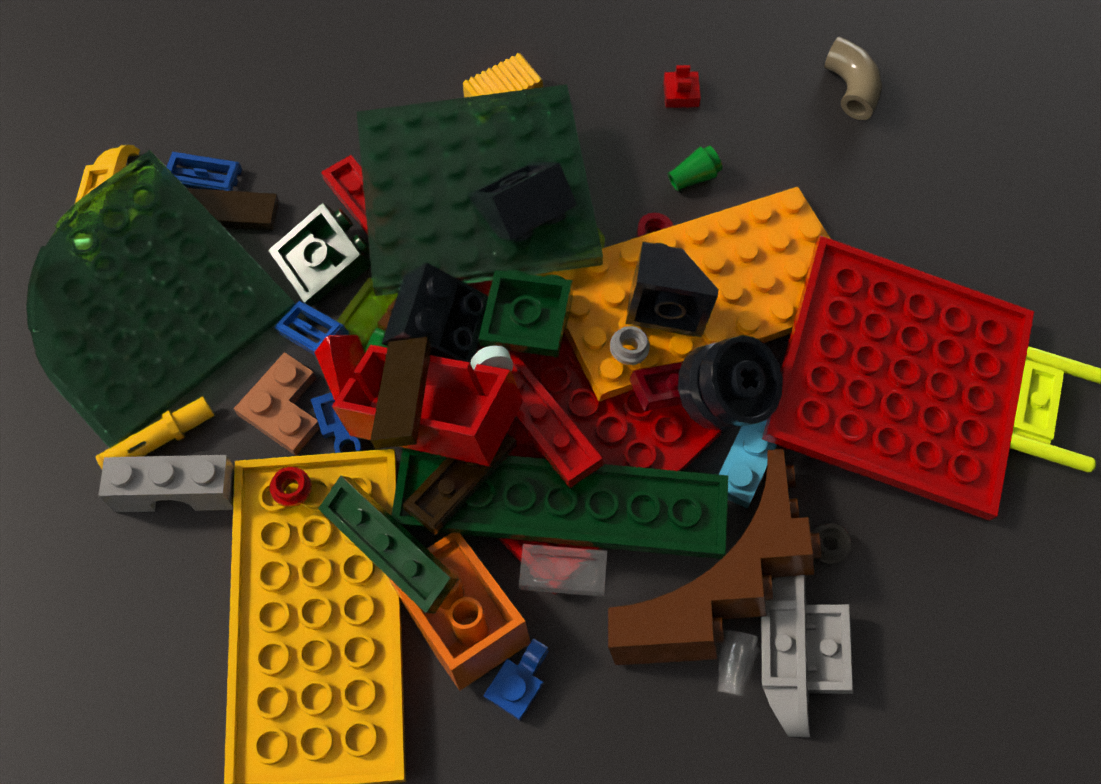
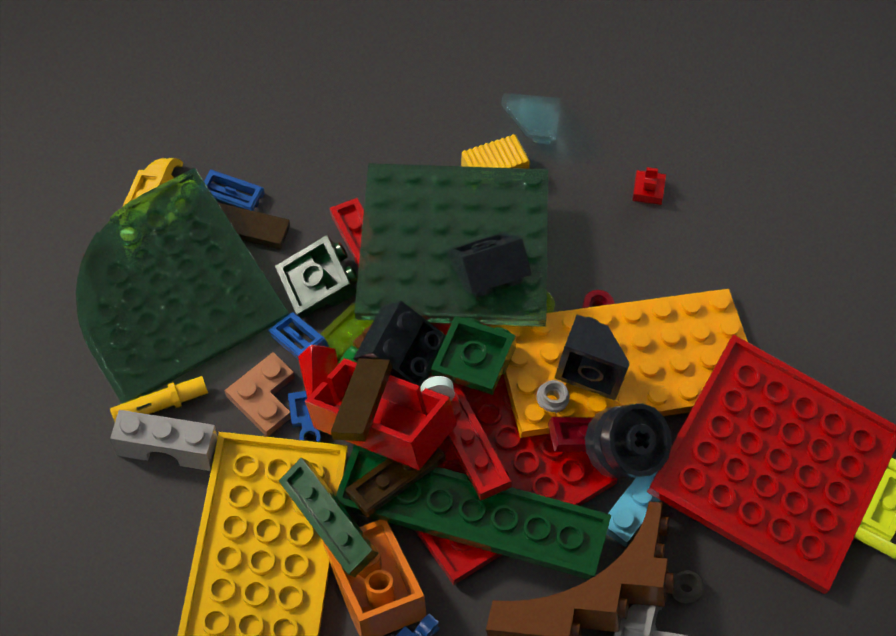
camera: 10 degrees right, 5 degrees down
red plate [270,467,312,507] -> none
clear plate [519,544,607,597] -> none
green cone [667,145,723,191] -> none
dark tan cylinder [824,36,882,120] -> none
none -> clear light blue slope [501,92,561,144]

